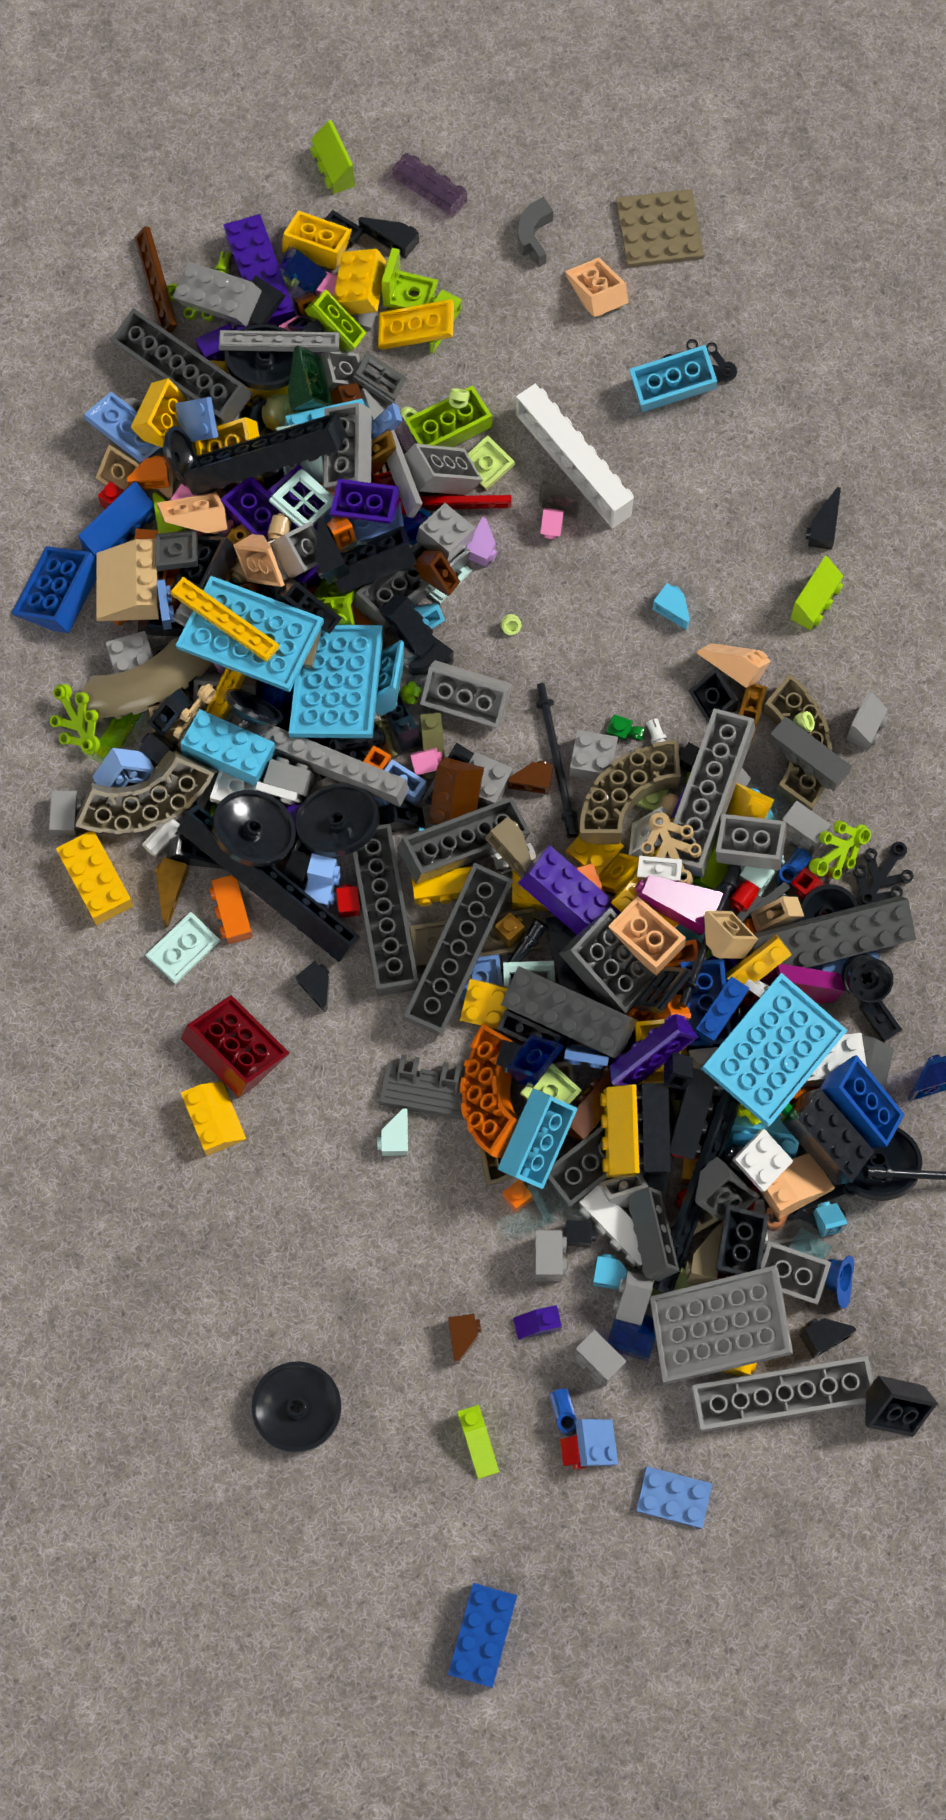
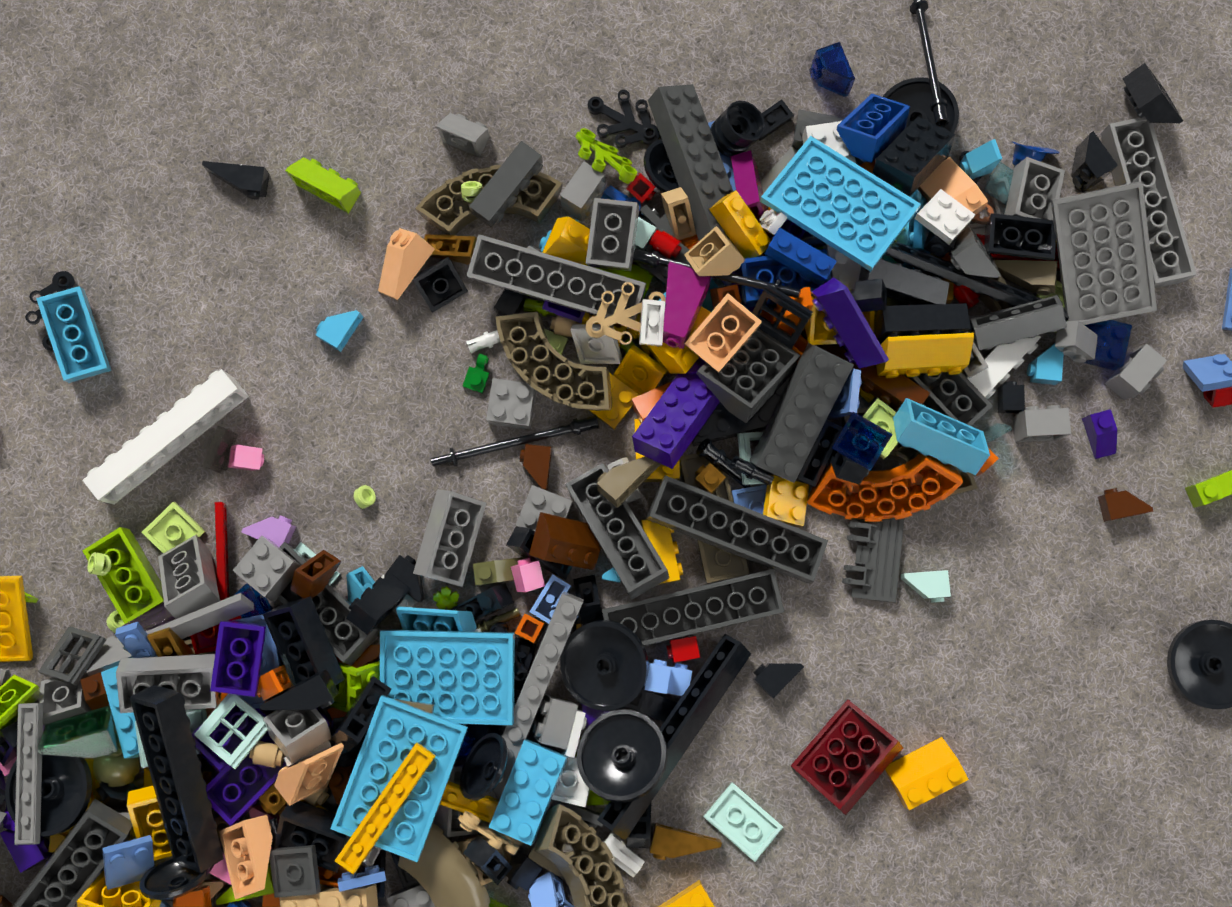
camera: 90 degrees left, 10 degrees up
orange brick [209,875,253,944] -> none
blue piece [549,1388,577,1436] -> none
none -> black pin [730,456,774,485]

